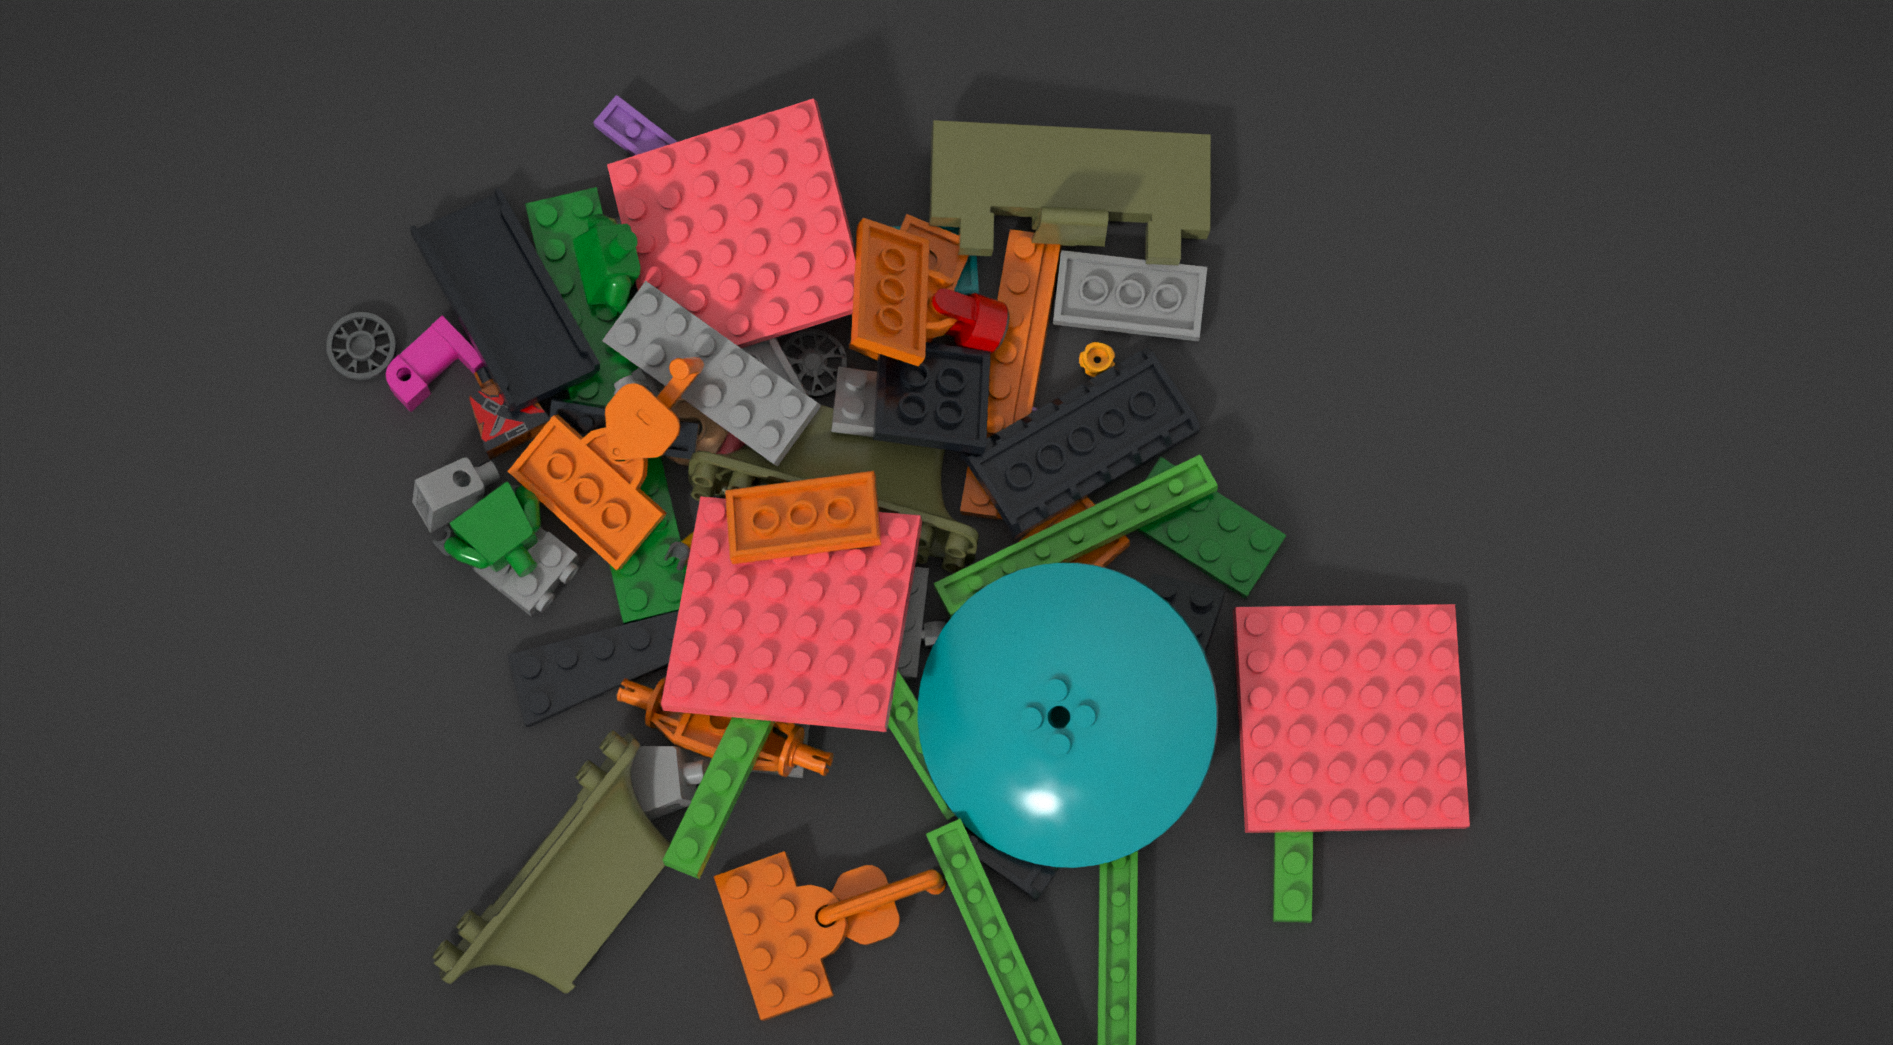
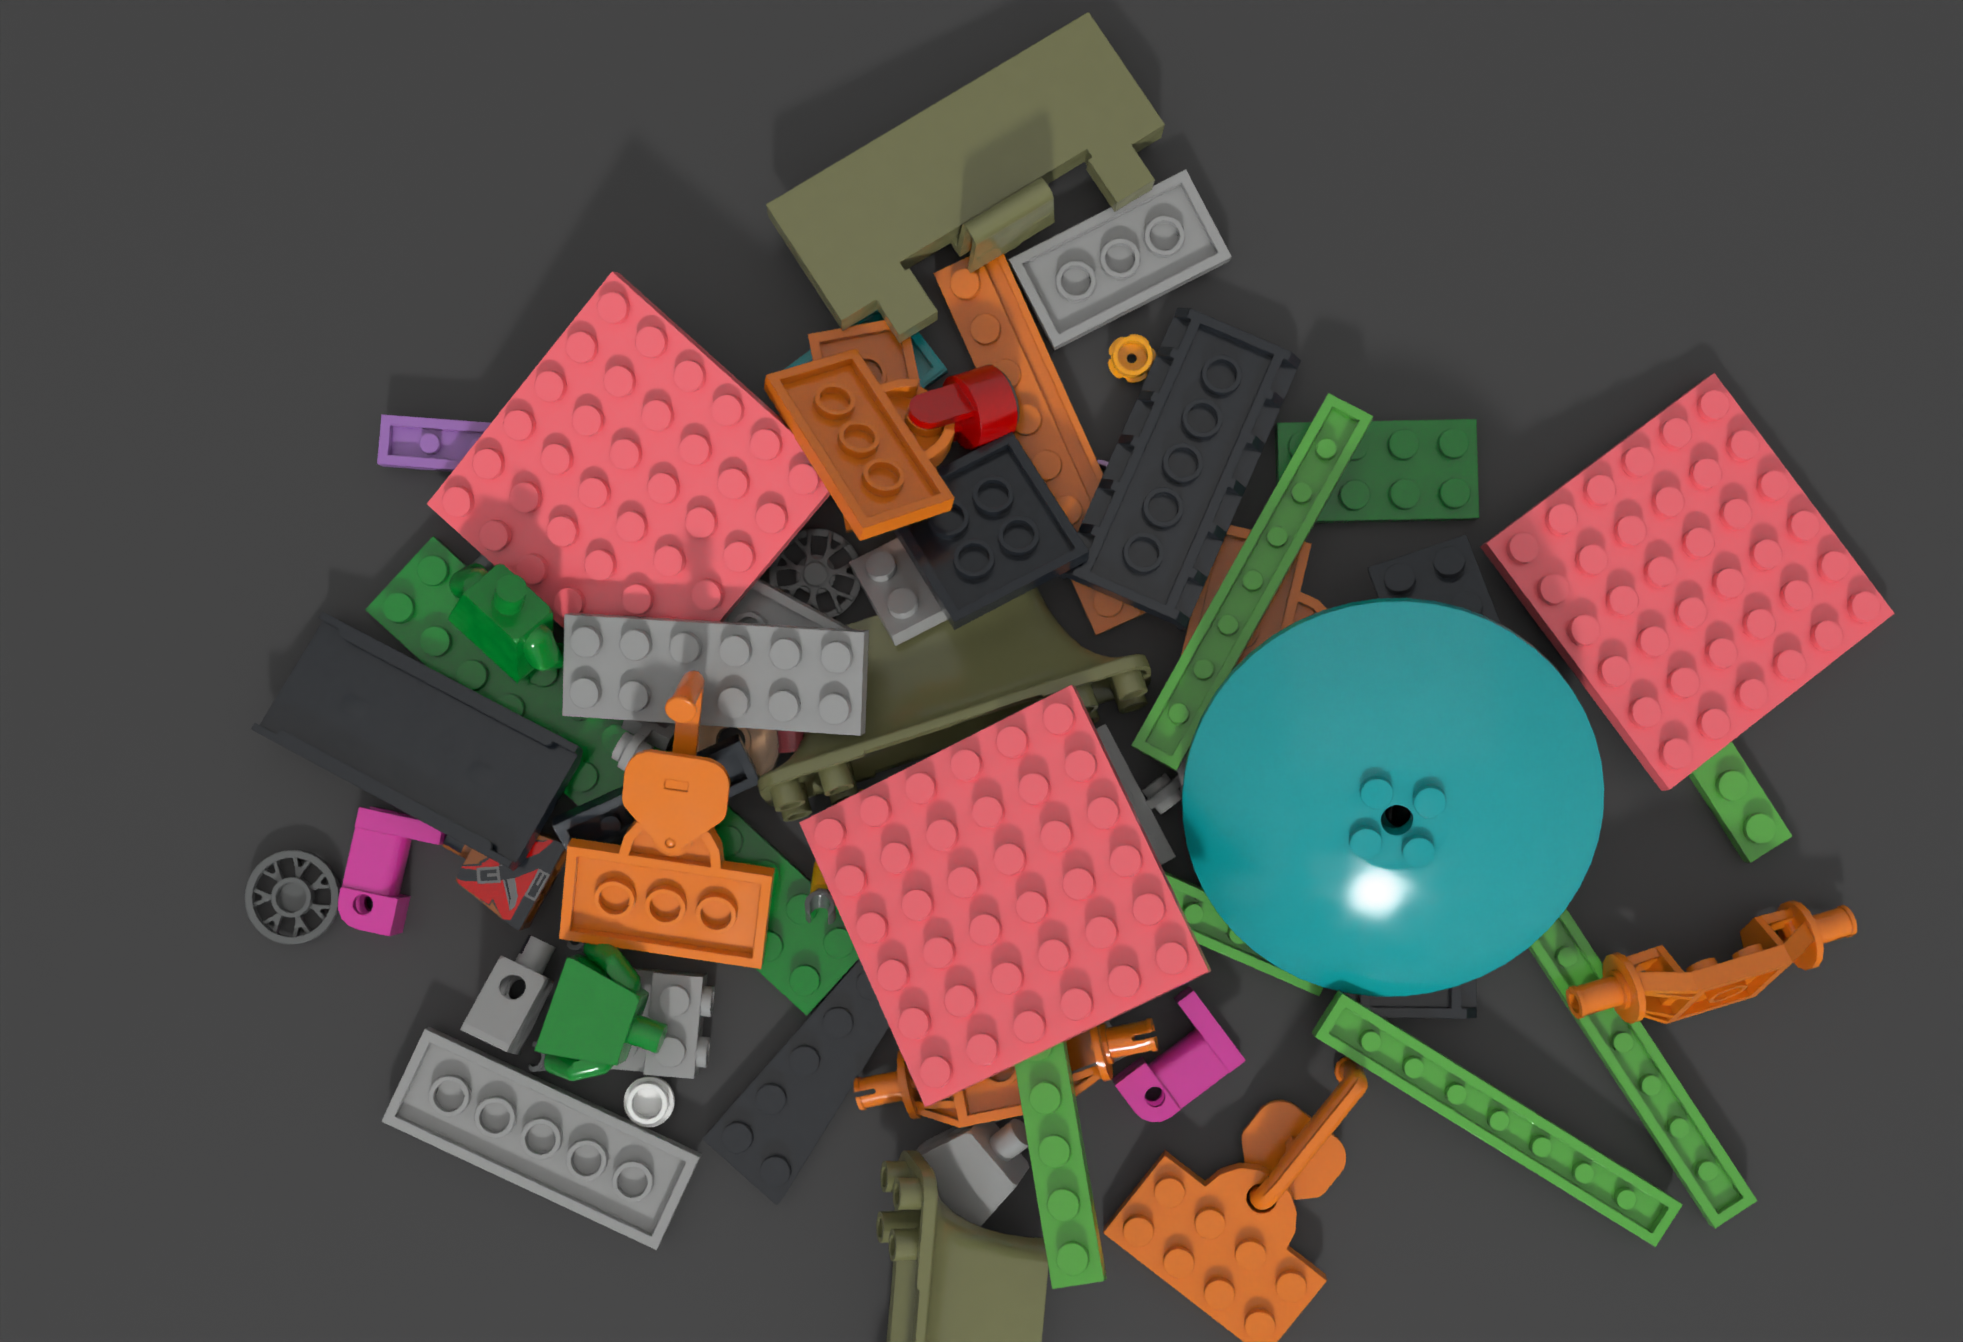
camera: 30 degrees left, 10 degrees up
orange tile [725,471,882,564] -> none
none -> light grey plate [381,1027,702,1250]
none -> white plate [624,1076,675,1127]
none -> dark pink piece [1112,986,1246,1122]
none -> orange plate [1566,900,1857,1024]

